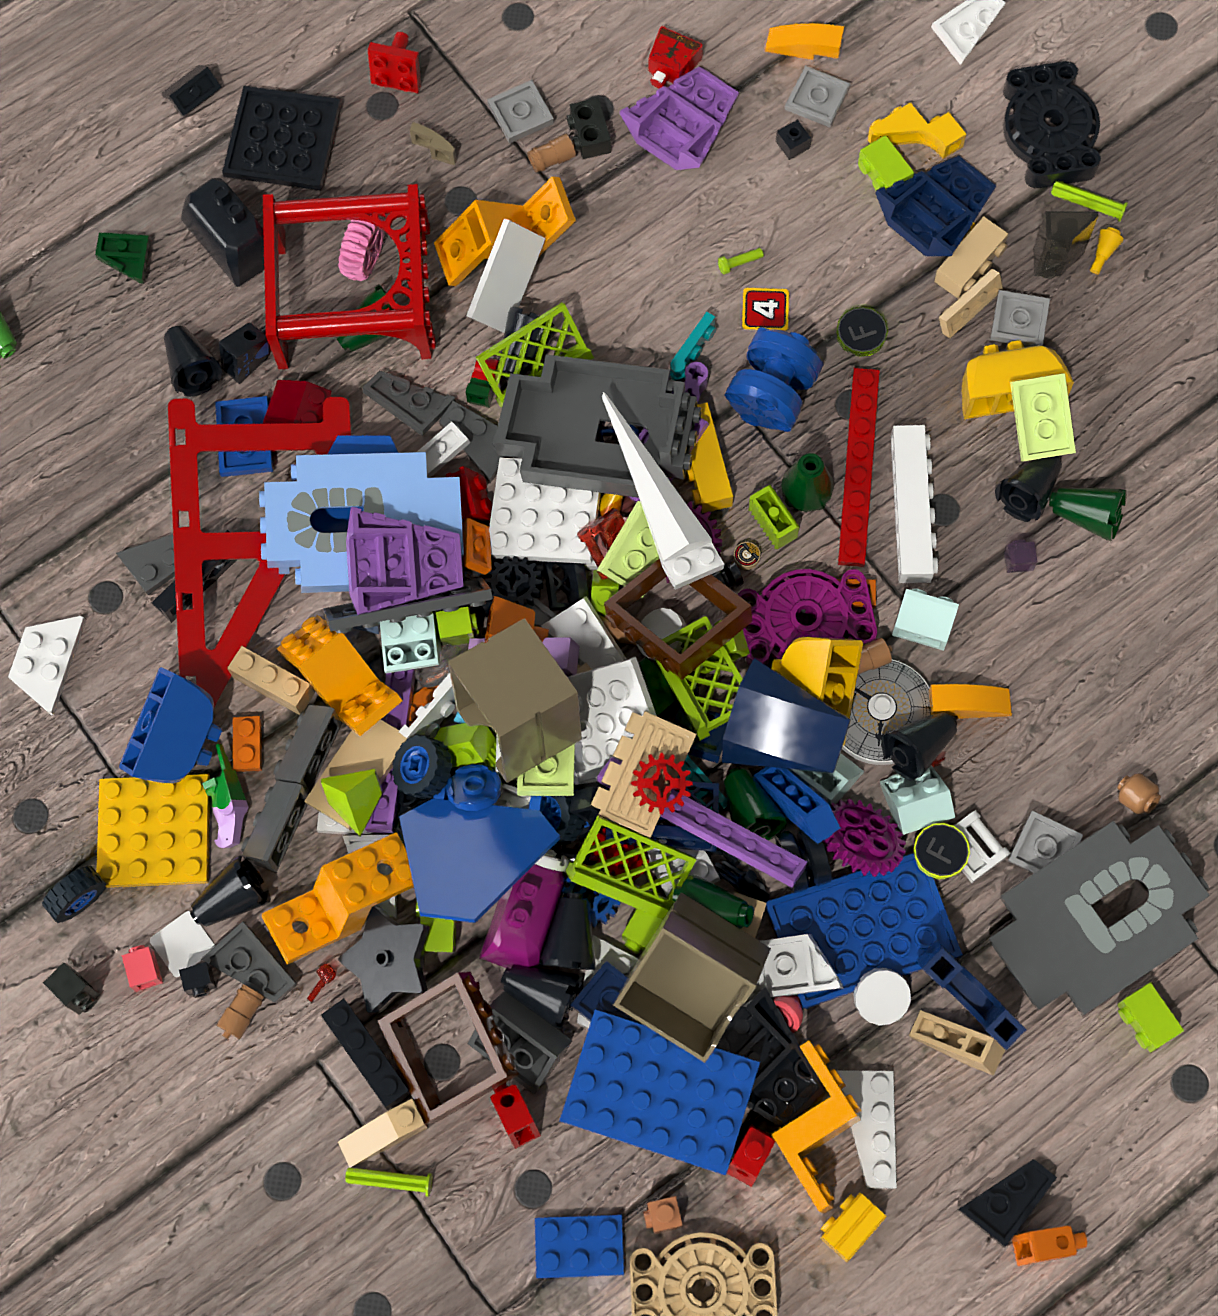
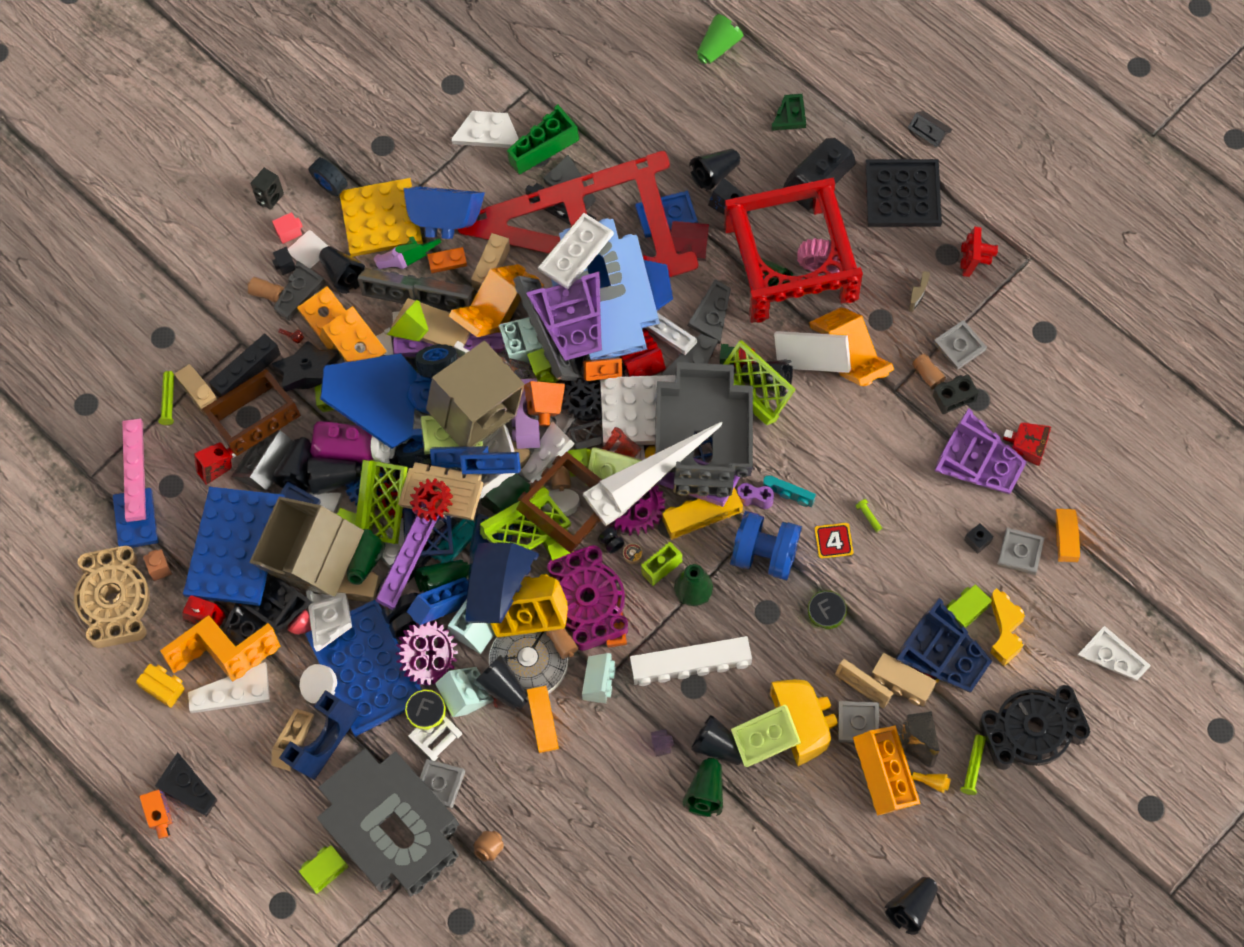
camera: 80 degrees right, 5 degrees down
red plate [838,368,880,567] -> none
none -> bright pink plate [122,419,146,522]
none -> blue bracket [430,446,521,474]
none -> green wedge [507,104,579,175]
none -> white tile [538,213,614,290]
none -> light orange slope [853,725,920,816]

